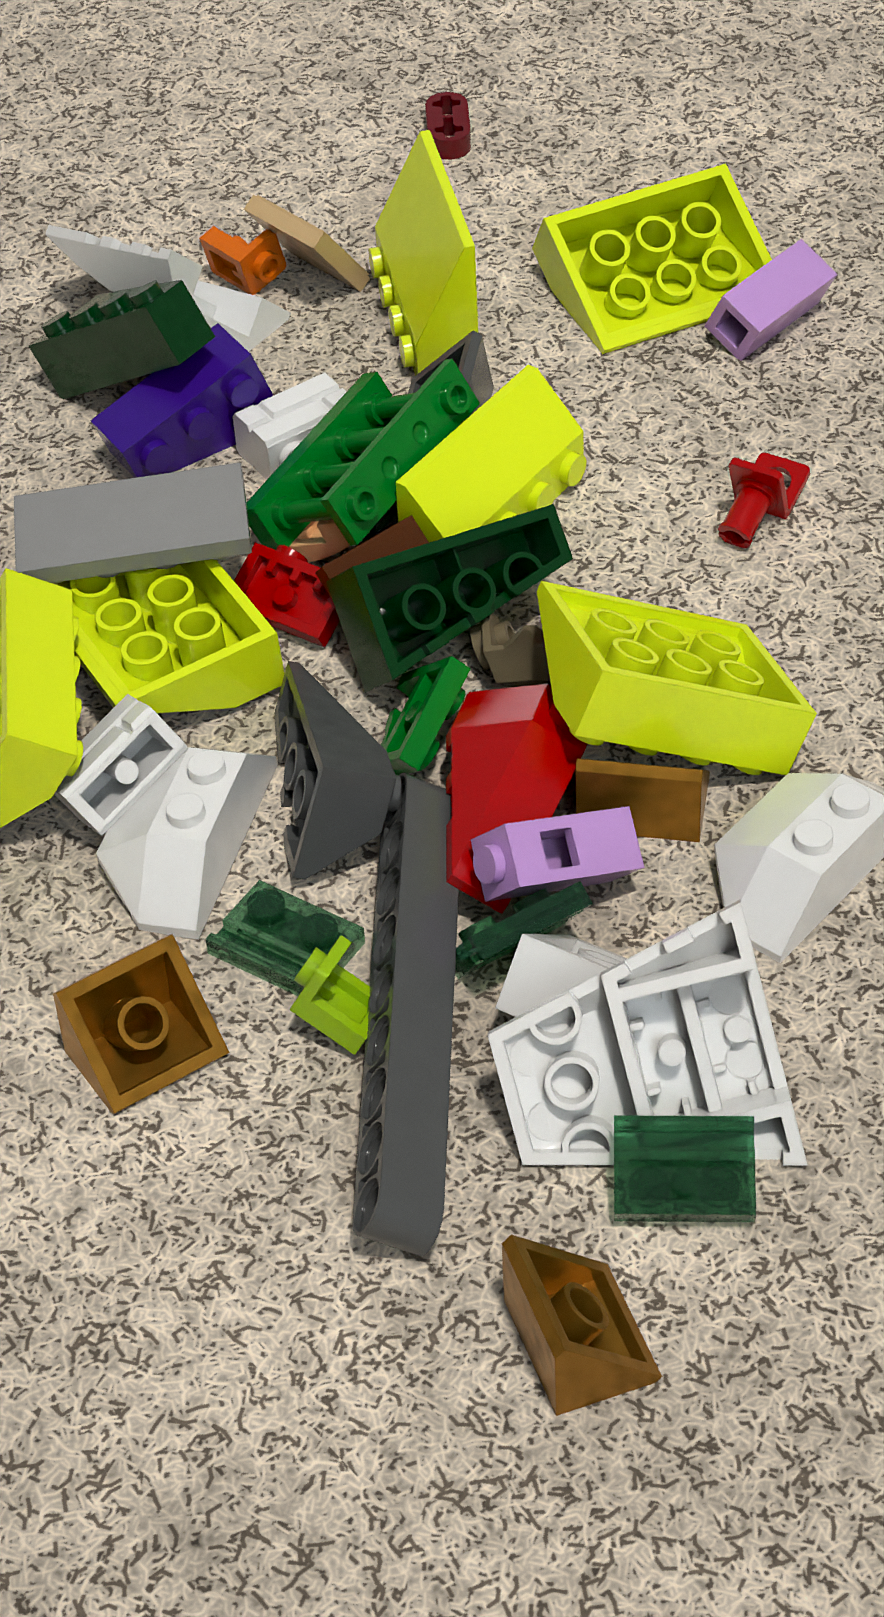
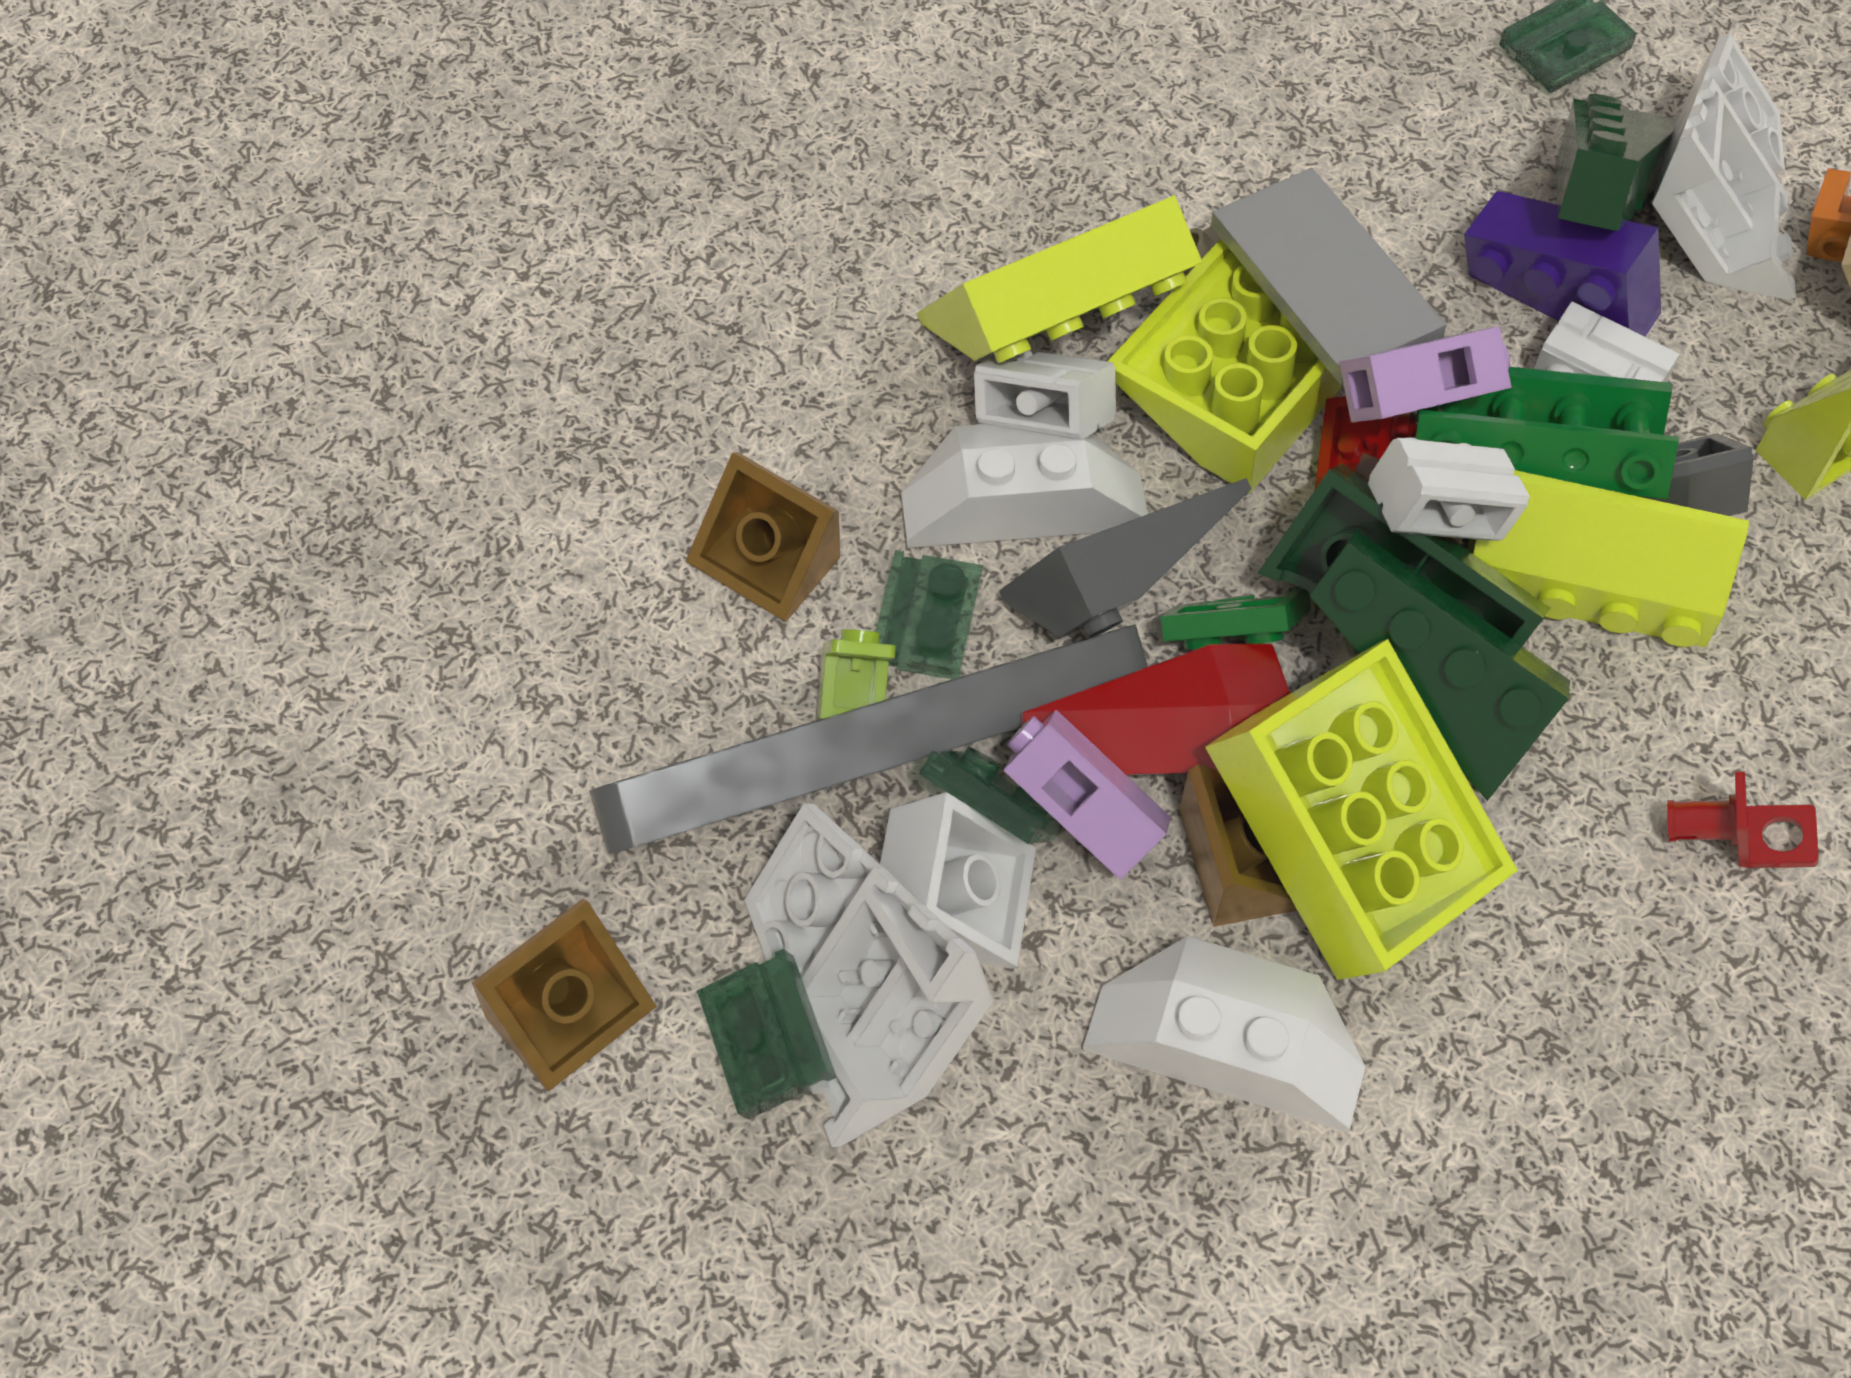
camera: 65 degrees right, 15 degrees up
none -> dark green wedge [1310,530,1570,801]
none -> lavender brick [1339,326,1511,422]
none -> white brick [1368,438,1530,541]

